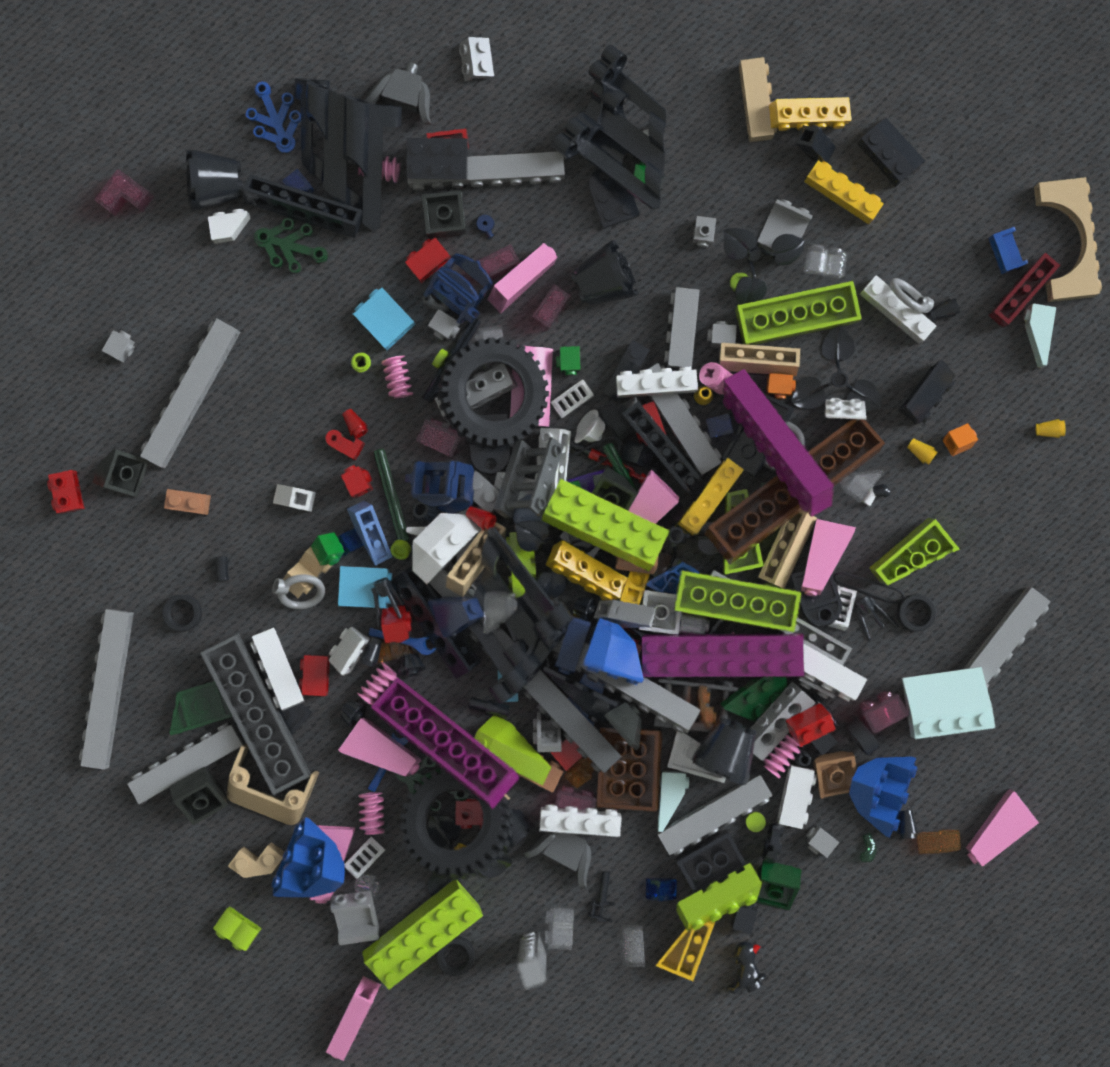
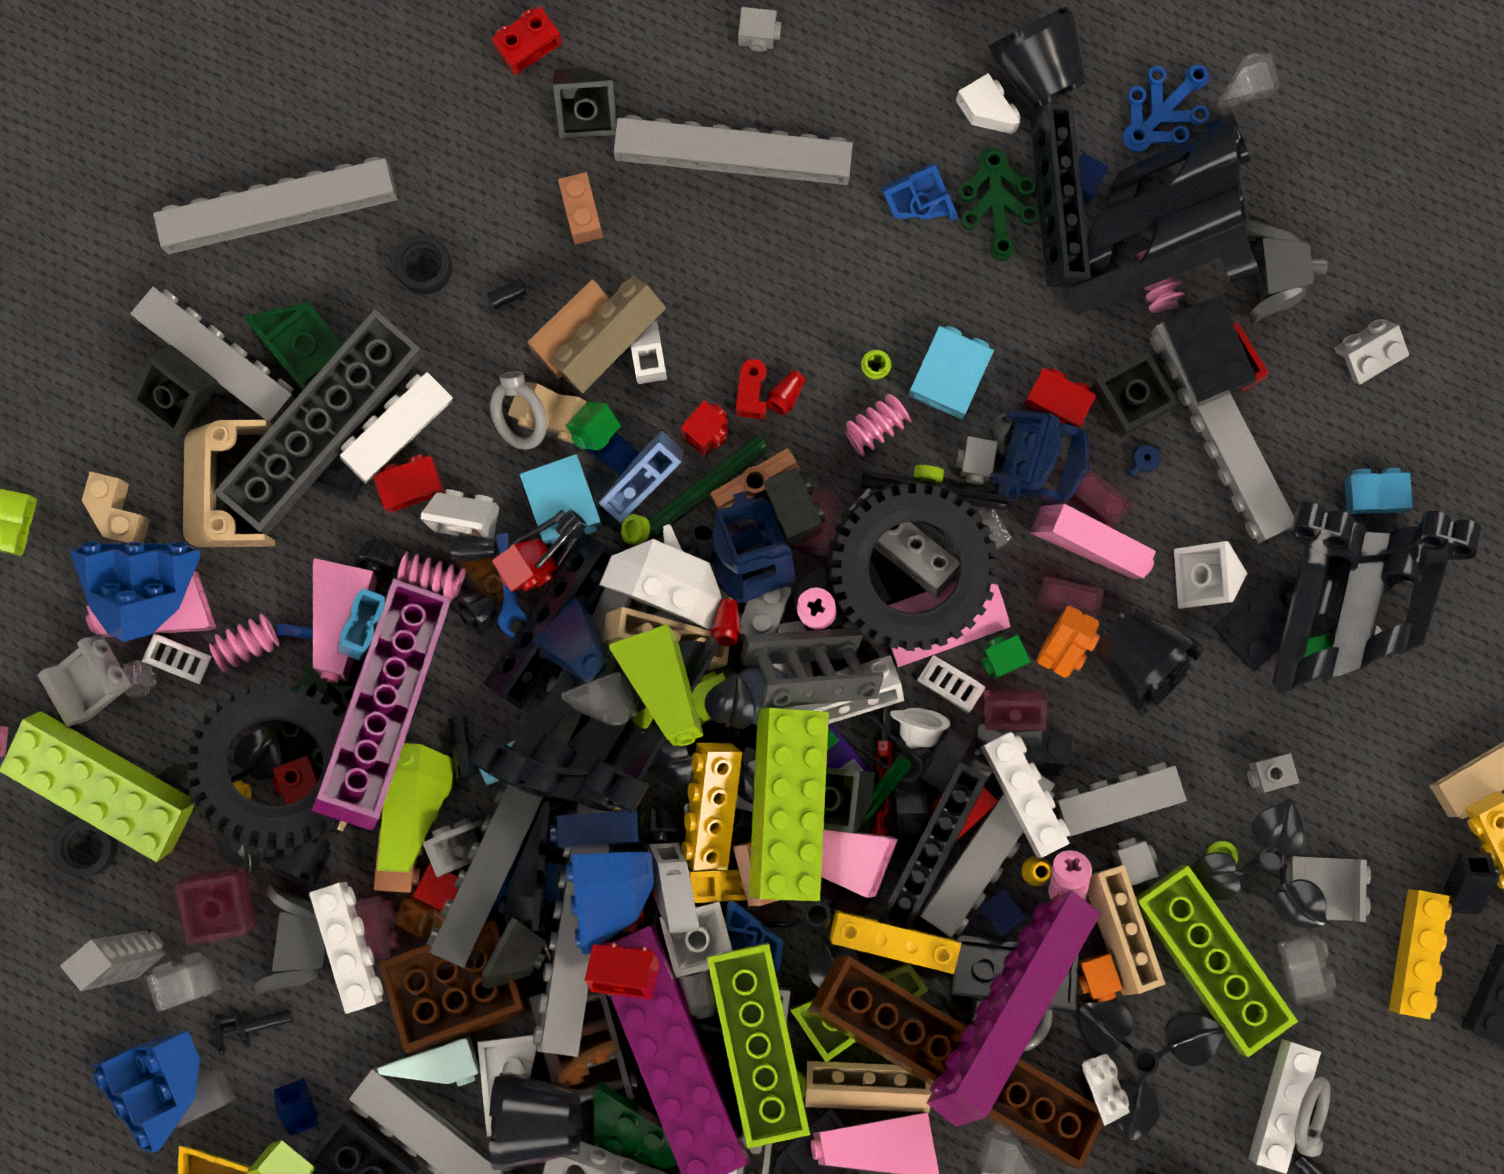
camera: 65 degrees right, 5 degrees down
none -> blue brick [92,1031,200,1153]
none -> clear pink brick [175,866,257,945]
none -> dark azure brick [337,588,385,660]
none -> medium nougat slope [528,279,609,380]
none -> dark tan brick [549,276,666,393]
none -> red brick [584,942,660,1000]
none -> lime slope [609,624,704,746]
none -> nougat piece [710,448,801,510]
none -> pearl dark grey brick [763,467,826,546]
none -> bright pink piece [797,587,837,630]
none -> blue slope [880,163,959,220]
none -> clear pink brick [983,690,1047,730]
none -> orange brick [1036,605,1100,678]
none -> white slope [1174,541,1247,609]
none -> clear slope [1216,53,1280,110]
none -> dark azure brick [1344,468,1413,514]

